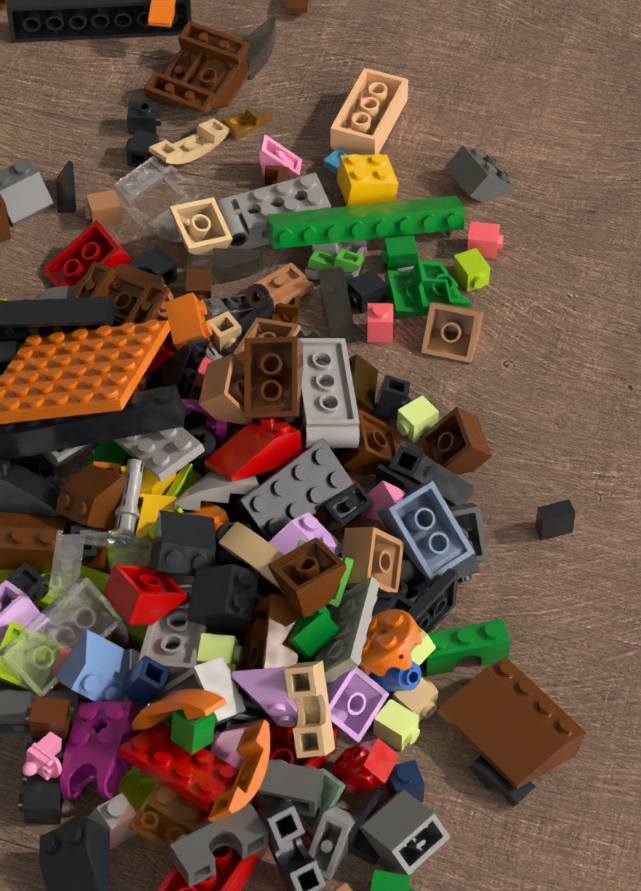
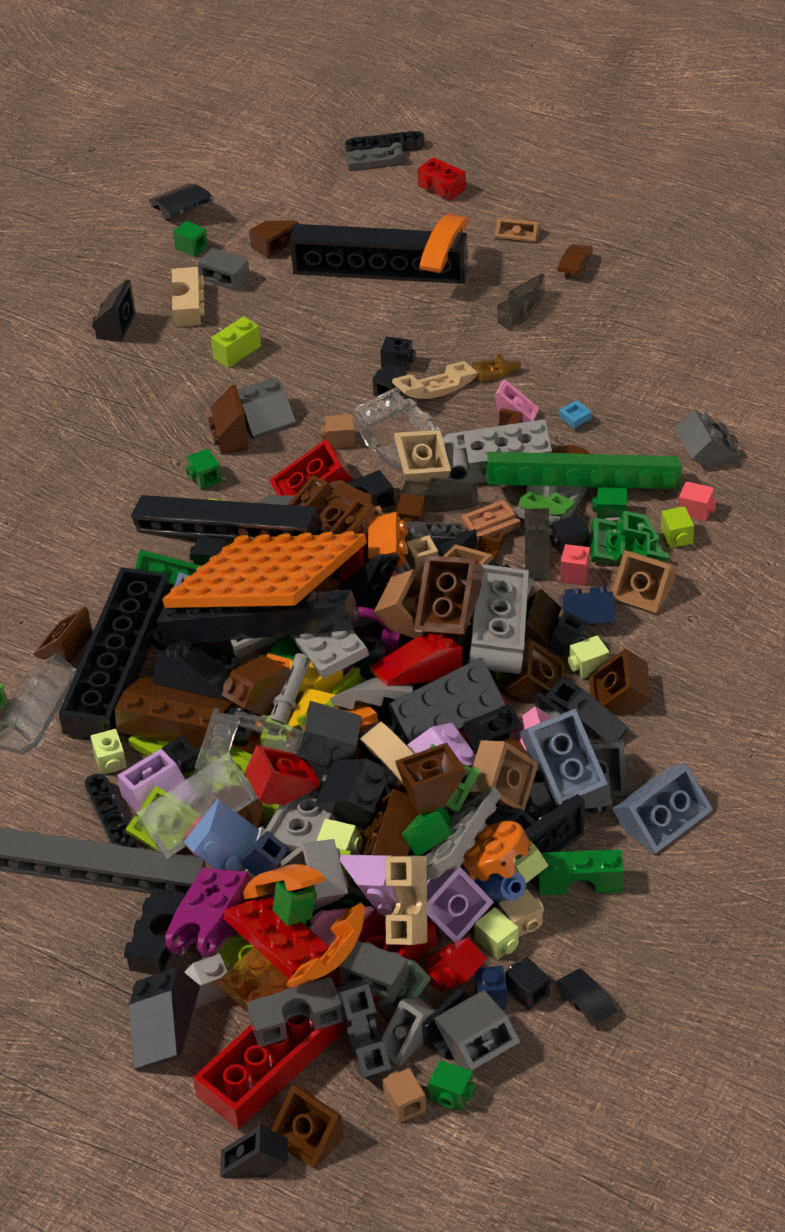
camera: 15 degrees right, 5 degrees down
bright pink piece [22,732,62,781] -> none
reddish brown brick [25,696,72,740] -> none
black slope [56,161,76,213] -> none
reddish brown slope [144,21,250,114] -> none
black plate [246,284,271,309] -> none
light nougat brick [330,68,408,155] -> none
yellow brick [336,154,398,206] -> none
reddish brown slope [437,657,586,789] -> none
black piece [535,499,575,541] -> none
none -> black brick [505,957,550,1010]
none -> dark blue slope [559,587,615,624]
none -> sand blue slope [612,764,713,854]

